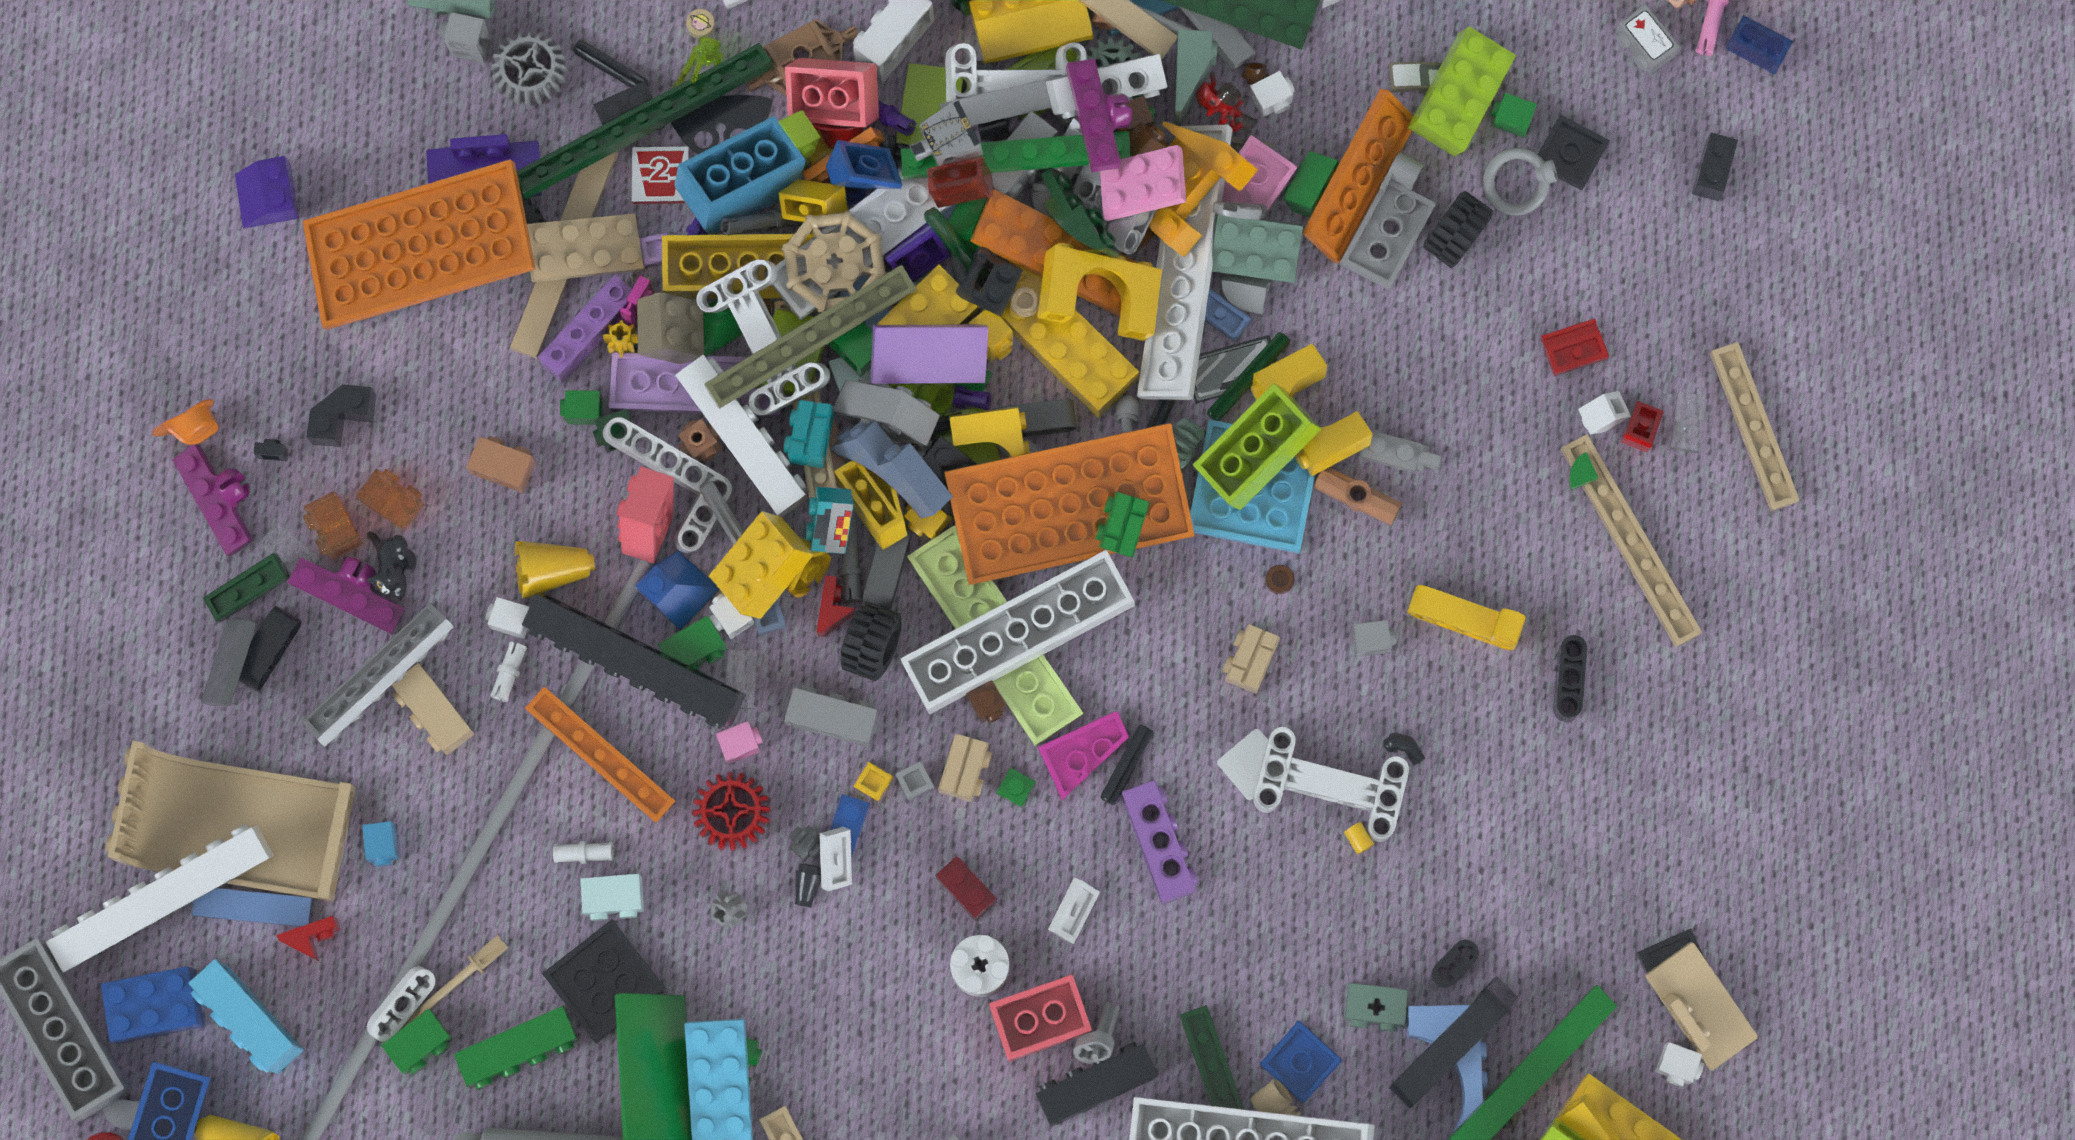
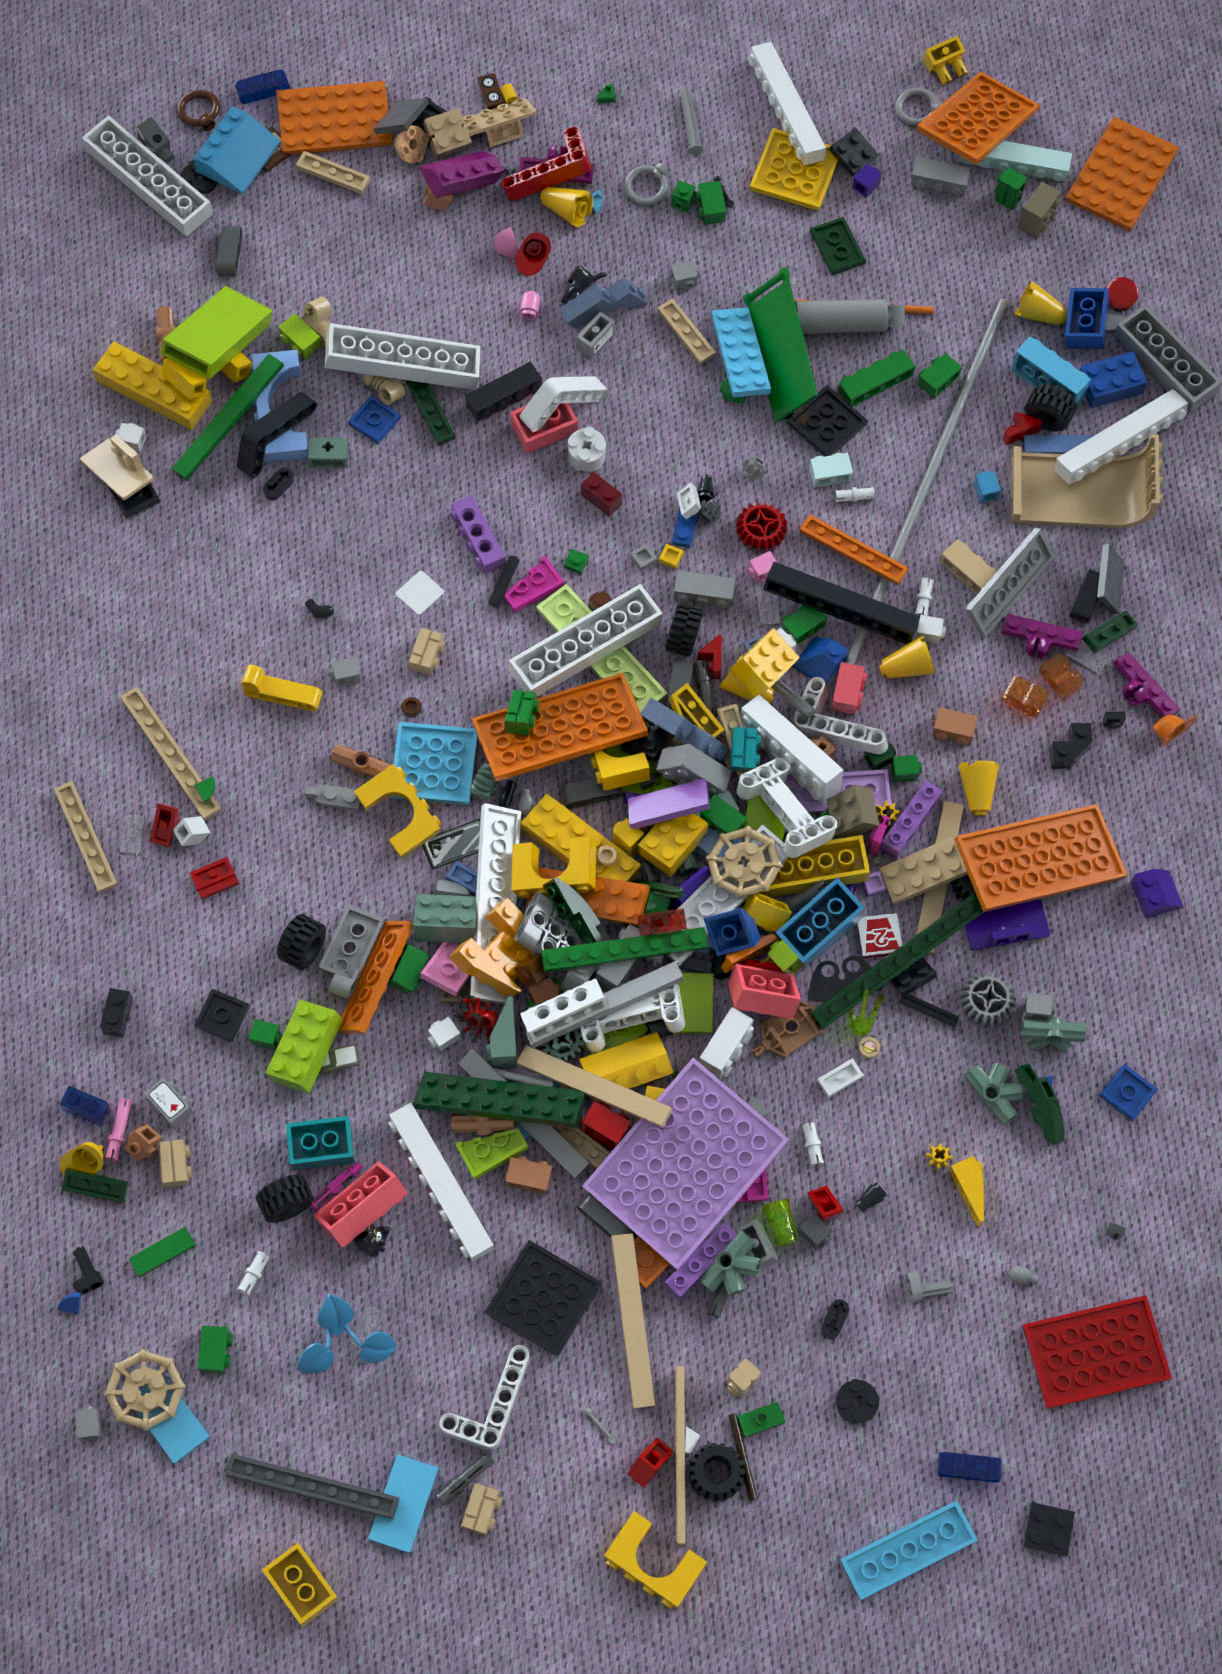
camera: 170 degrees right, 10 degrees down
black animal [367,531,416,599] -> none
white beam [367,966,435,1042] -> none
tan piece [398,935,508,1032] -> none
olive plate [704,265,917,409] -> none
brick [805,487,853,554] -> none
dark purple pin [878,100,917,137] -> none
light grey torso [910,99,983,167] -> none
tan brick [938,734,993,802] -> none
black plate [956,247,1023,317] -> none
white plate [1048,878,1100,944] -> none
magenta plate [1066,59,1132,172] -> none
light grey piece [1073,1002,1120,1064] -> none
bright pink plate [1100,145,1186,221] -> none
lime brick [1193,383,1322,510] -> none
dark green axle [1207,332,1290,421] -> none
light grey tile [1212,201,1267,220] -> none
reddish brown plate [1241,62,1269,85] -> none
white beam [1253,727,1409,842] -> none
yellow hinge [1344,822,1375,855] -> none
light grey piece [1483,148,1558,216] -> none
black beam [1553,635,1587,722] -> none
none -> white beam [520,376,608,432]
none -> yellow cone [959,761,999,817]
none -> black tyre [1024,384,1077,432]

